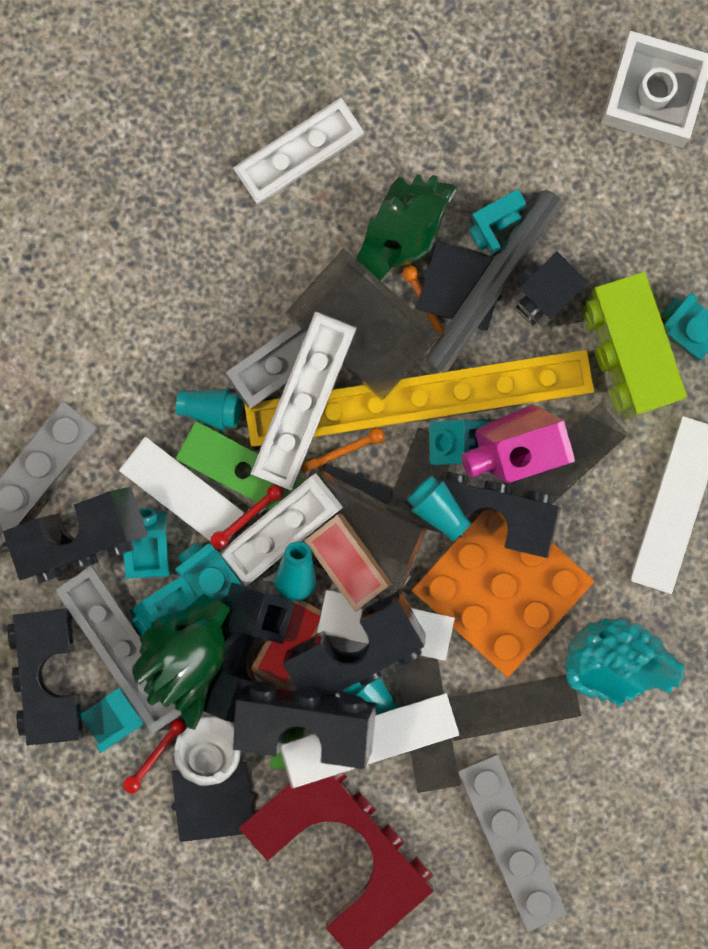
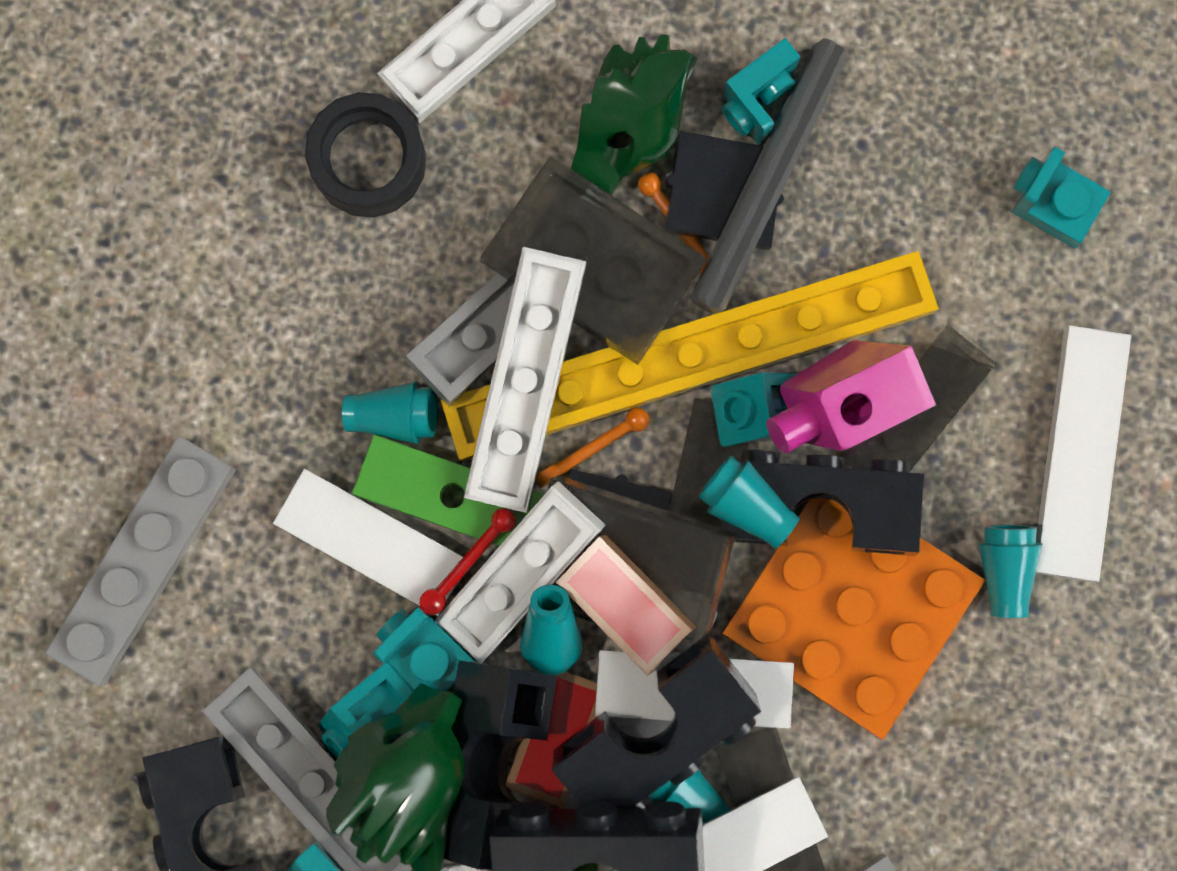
camera: 15 degrees left, 5 degrees down
black arch [3,486,148,584] -> none
teal bracket [123,508,170,579] -> none
clear smoke tile [448,674,581,741] -> none
black brick [514,251,588,328] -> none
teal piece [564,618,685,707] -> none
lime brick [581,271,688,420] -> none
none -> black tyre [305,92,427,218]
none -> teal cone [978,525,1043,618]

